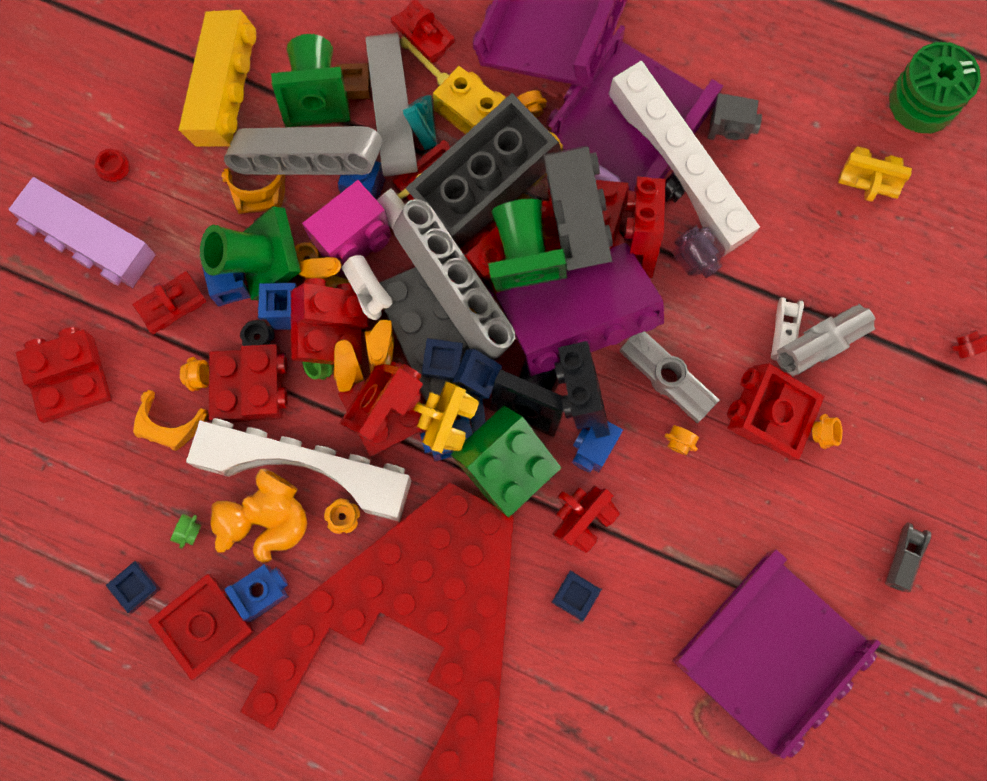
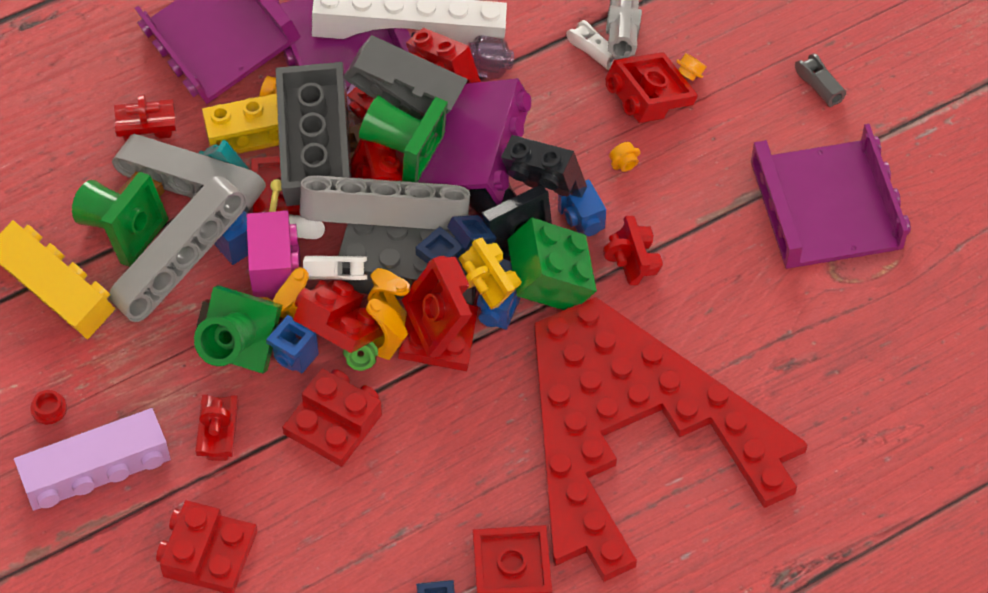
camera: 55 degrees left, 20 degrees down
light orange helmet [133,390,209,451] -> none
bright green plate [170,514,202,549] -> none
light orange plate [180,357,209,392] -> none
white arch [186,418,412,522] -> none
blue brick [202,267,251,307] -> none
light orange animal [210,468,307,563] -> none
light orange helmet [222,168,286,214] -> none
blue brick [224,564,289,622] -> none
black plate [240,320,275,346] -> none
light orange plate [324,498,360,534] -> none
light yellow hinge [400,36,449,86] -> none
dark blue tile [551,570,602,622] -> none
light grey piece [619,331,720,424] -> none

